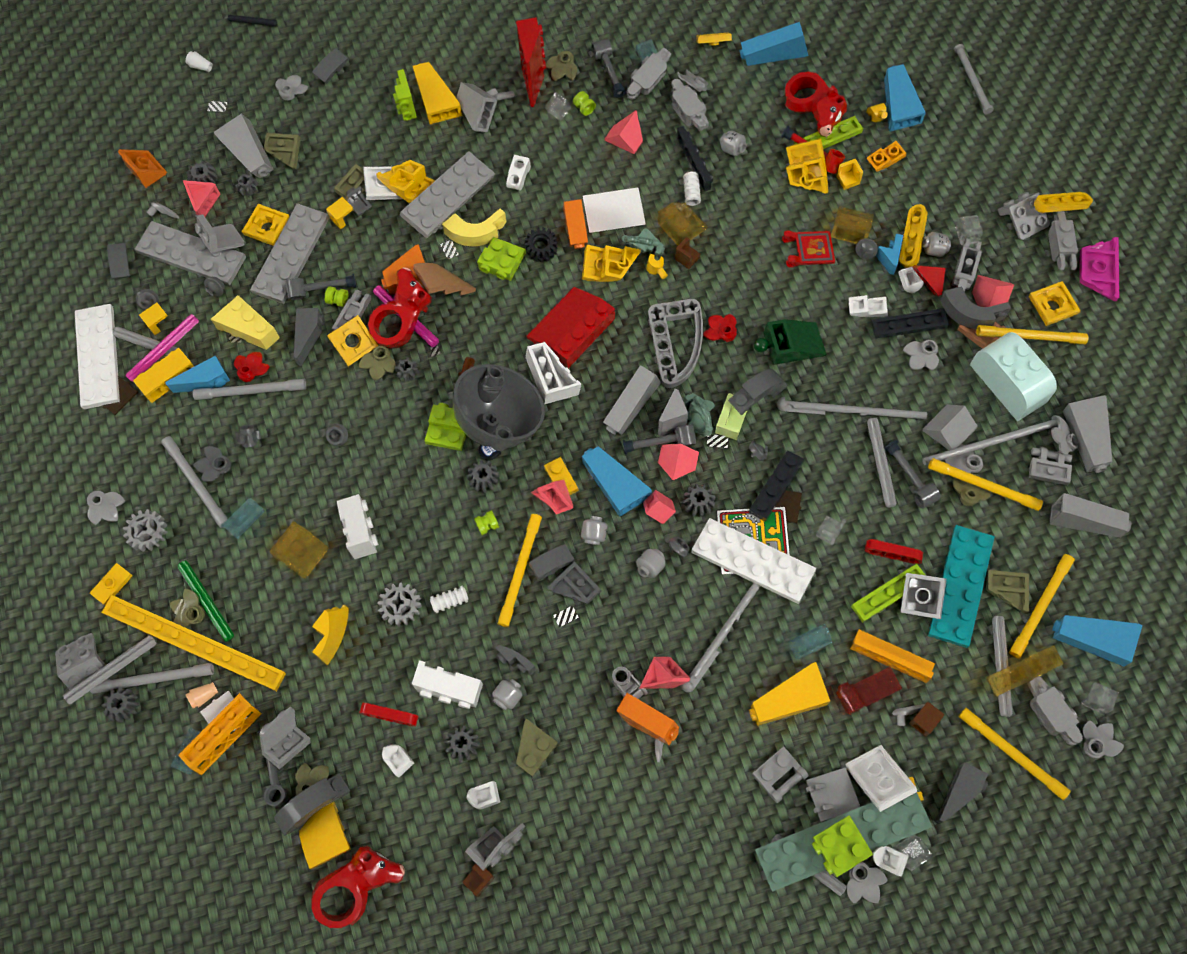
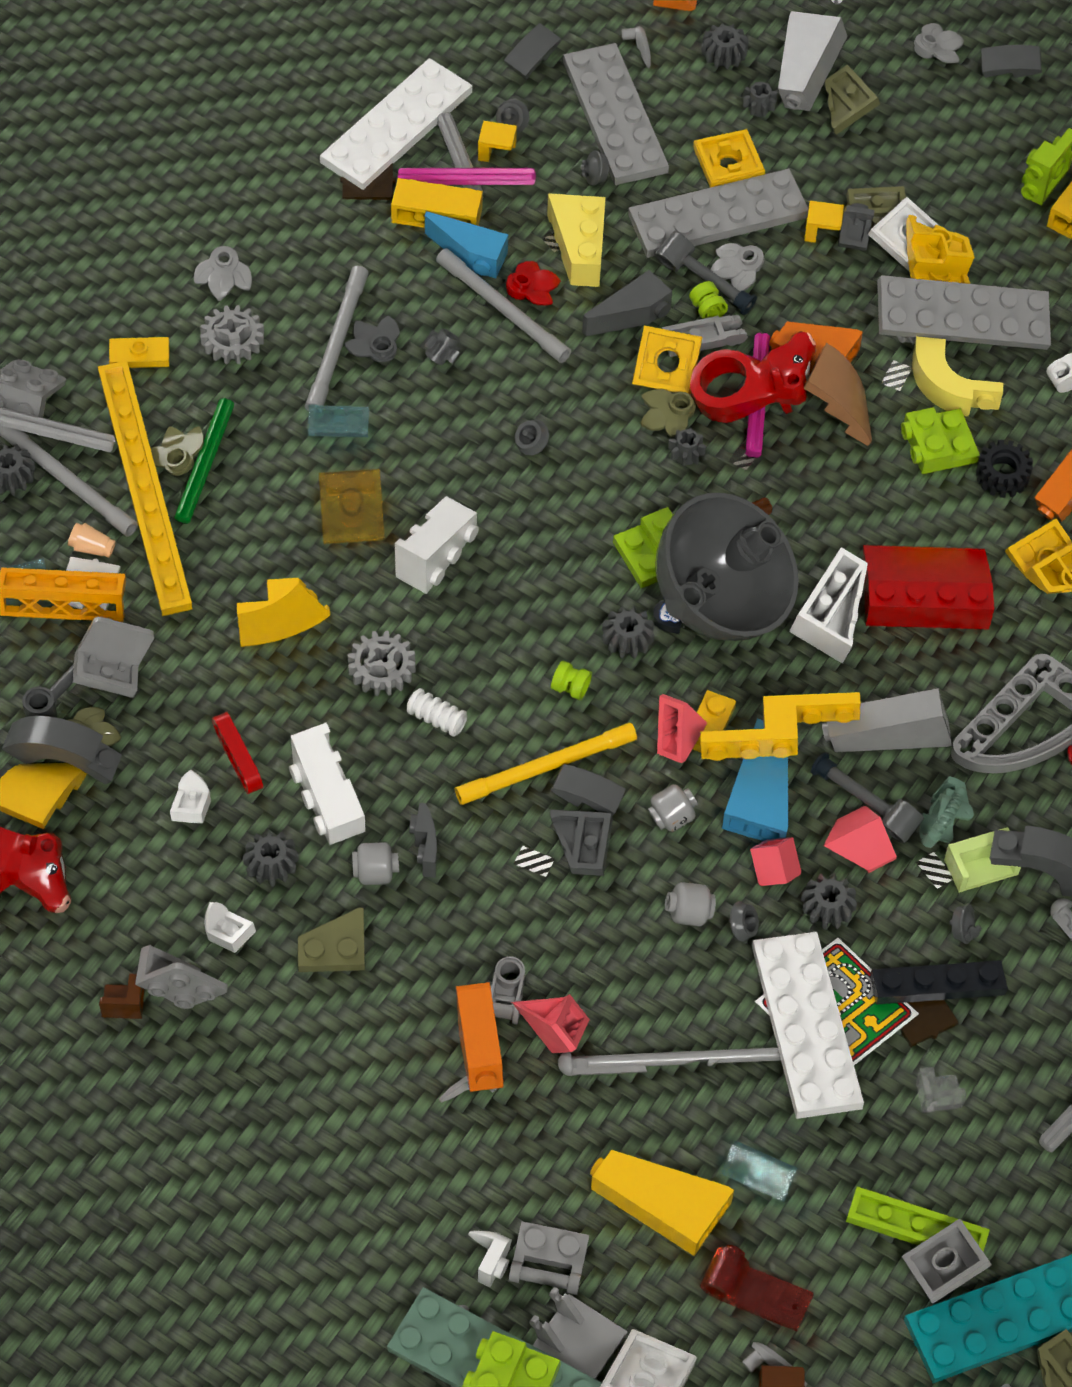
camera: 45 degrees right, 10 degrees down
coral slope [183,180,220,217] -> none
light grey bracket [195,214,244,253] -> none
light grey slope [658,389,688,436] -> none
light orange fence [850,629,935,683] -> none
red beam [865,539,923,564] -> none
none -> white plate [468,1231,512,1287]
none -> yellow bracket [700,692,861,761]
none -> light grey plate [711,243,764,292]

